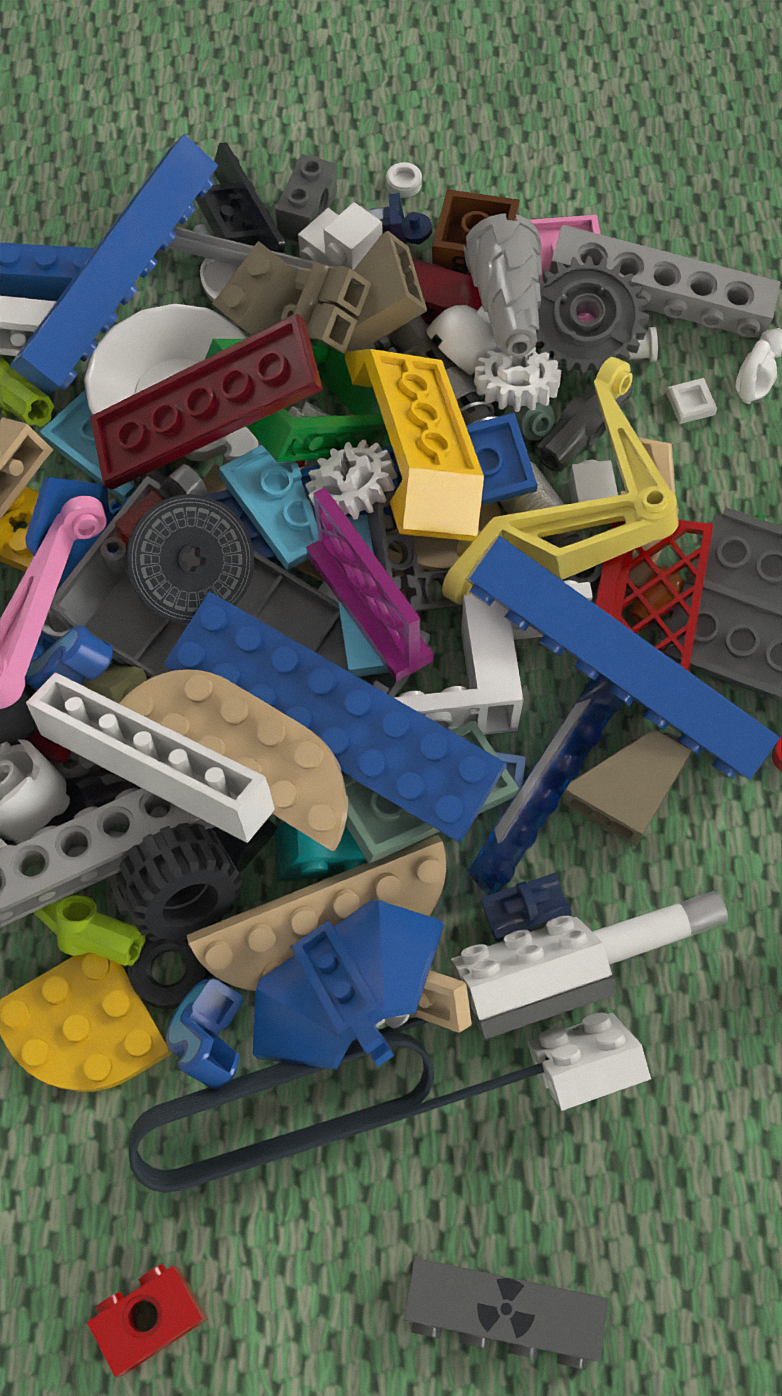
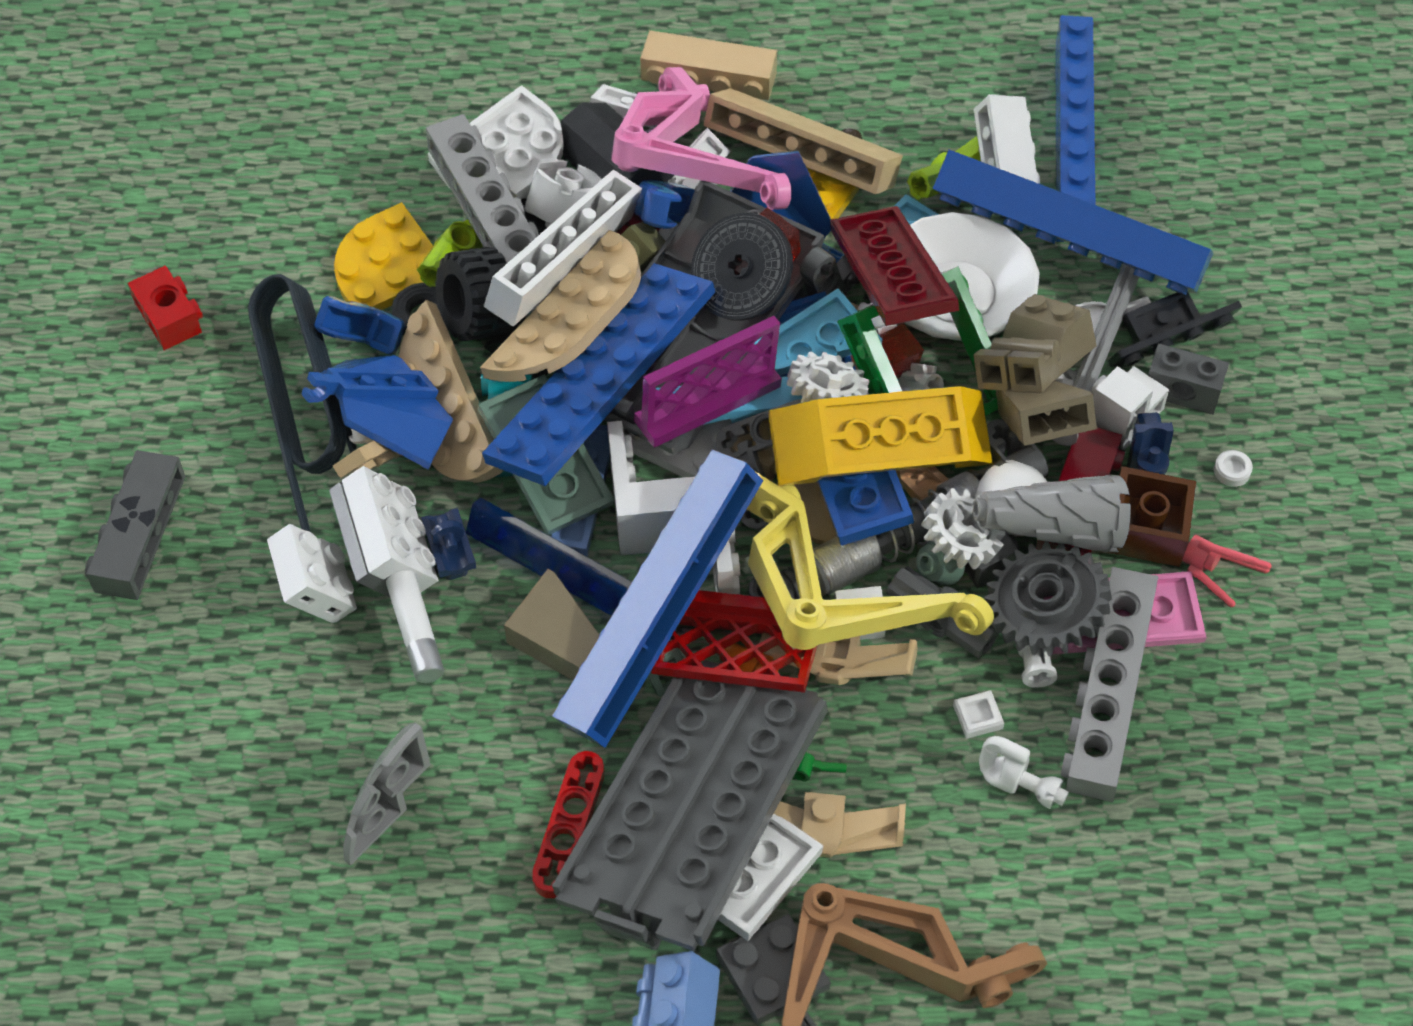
camera: 90 degrees right, 10 degrees down
none -> coral plant [1182,535,1272,607]

